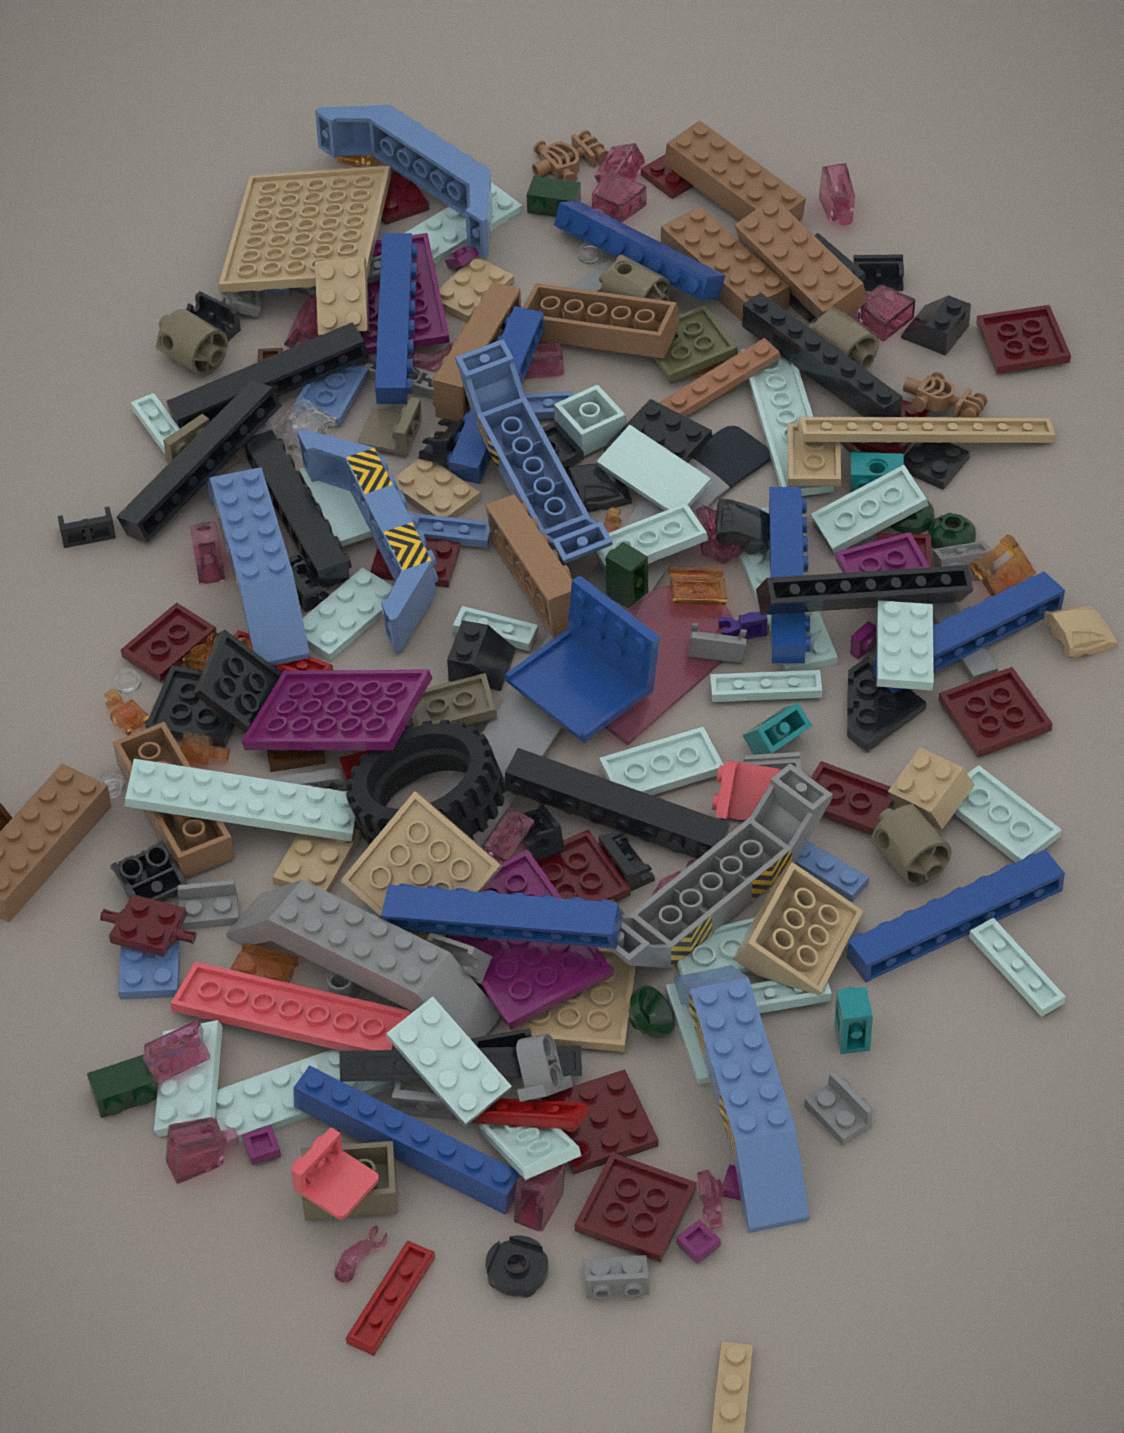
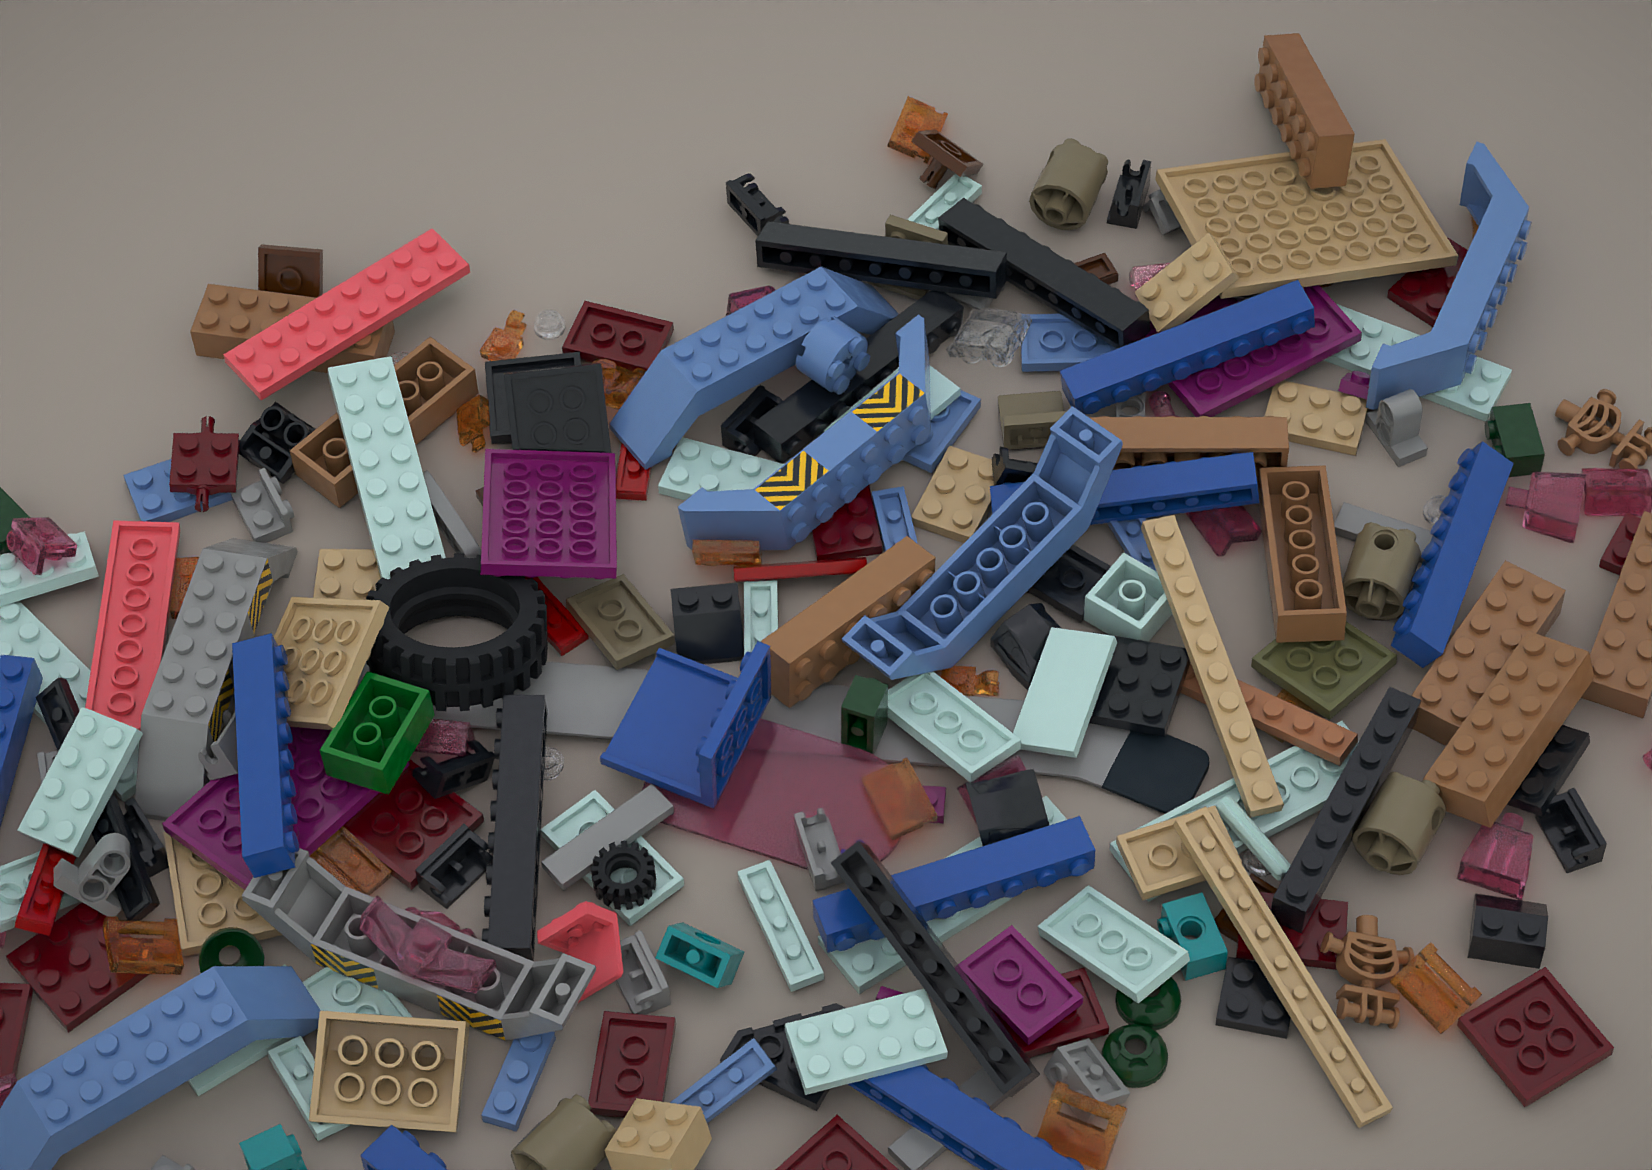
camera: 70 degrees right, 5 degrees up
none -> clear orange plate [103,916,184,975]
none -> coral plate [223,228,470,401]
none -> green brick [320,671,435,795]
none -> clear pink plate [359,895,497,994]
none -> light grey tile [541,784,674,891]
none -> black tyre [591,841,656,910]
none -> medium blue plate [670,1038,777,1123]
none -> clear orange plate [692,540,762,566]
none -> red tile [734,557,867,582]
none -> medium blue brick [796,316,870,395]
none -> clear orange plate [887,96,948,164]
none -> reddish brown tile [911,129,983,189]
none -> tan plate [1141,515,1284,818]
none -> light aqua axle [1216,796,1291,881]
none -> medium nougat brick [1254,33,1355,189]
none -> light grey tile [1365,389,1428,467]
none -> clear orange plate [1389,942,1482,1034]

